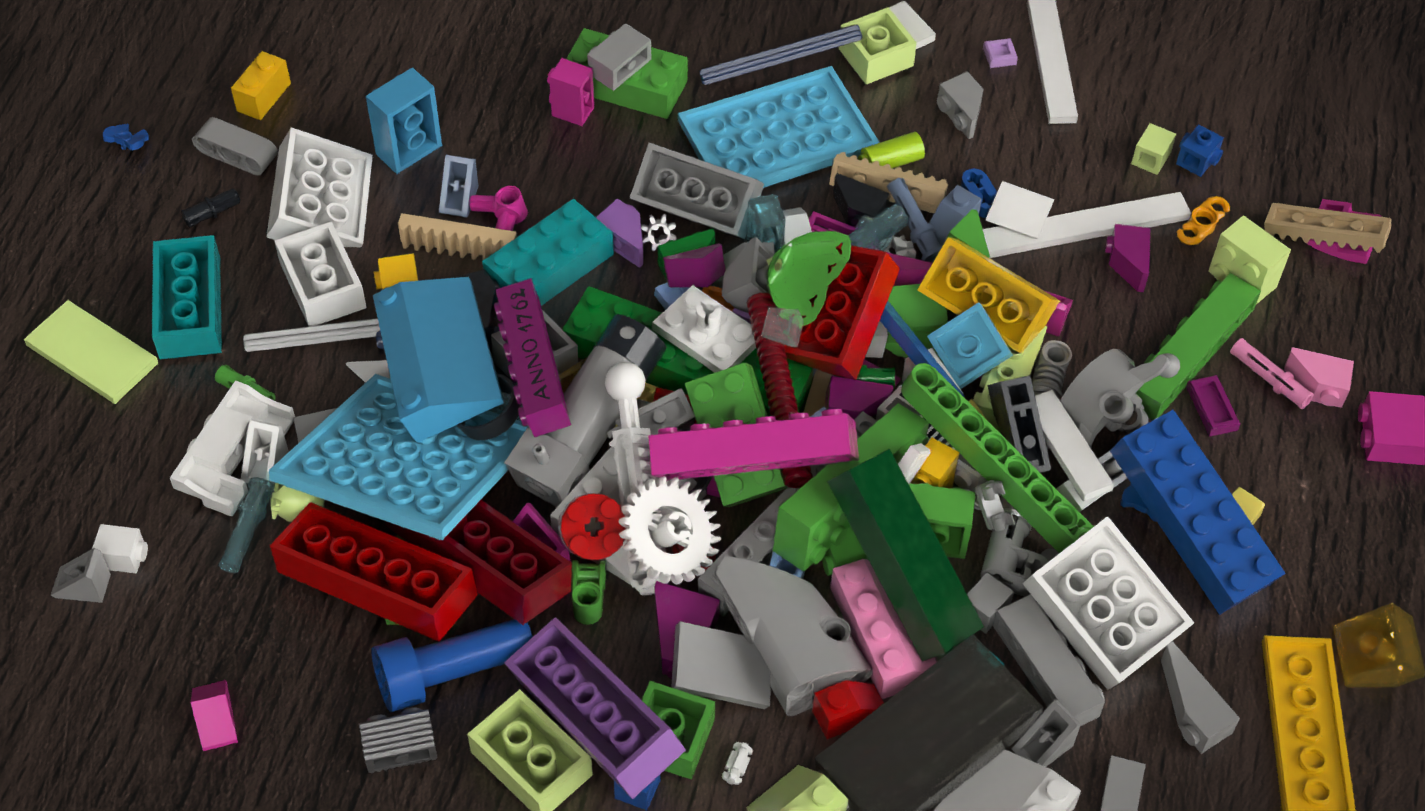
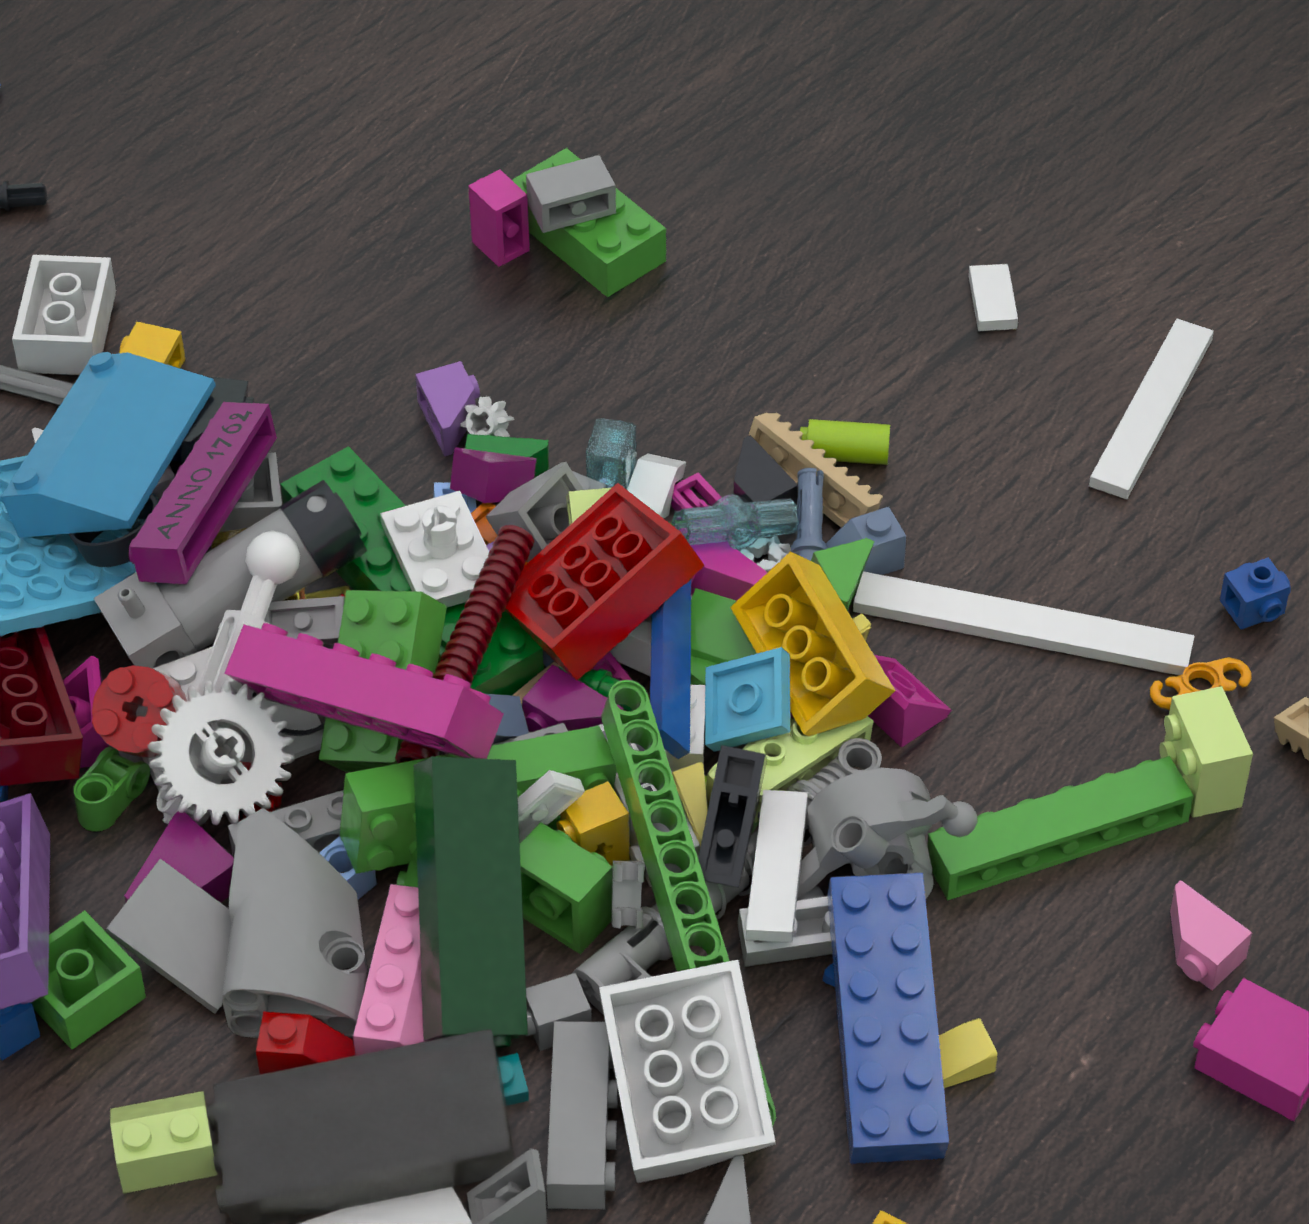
camera: 30 degrees right, 5 degrees down
light grey beam [192,117,278,175] -> none
yellow brick [231,51,291,121] -> none
white slope [267,127,373,247] -> none
dark azure brick [366,67,442,174] -> none
tan gear [398,213,517,260] -> none
sand blue slope [438,155,479,217] -> none
dark pink axle [470,185,528,231] -> none
teal brick [482,198,614,306] -> none
light grey brick [630,143,764,239] -> none
medium azure plate [678,66,880,188] -> none
axle [700,24,862,85] -> none
white piece [722,742,753,785] -> none
clear slope [761,307,803,347] -> none
bright green piece [766,231,851,328] -> none
yellowish green brick [838,7,917,84] -> none
light grey slope [937,71,984,139] -> none
blue beam [961,169,997,218] -> none
lavender tile [983,38,1018,68] -> none
white sticker [985,181,1054,239] -> none
magenta slope [1105,224,1151,292] -> none
yellowish green brick [1131,123,1176,175] -> none
magenta tile [1186,375,1240,437] -> none
bright pink pin [1230,338,1314,409] -> none

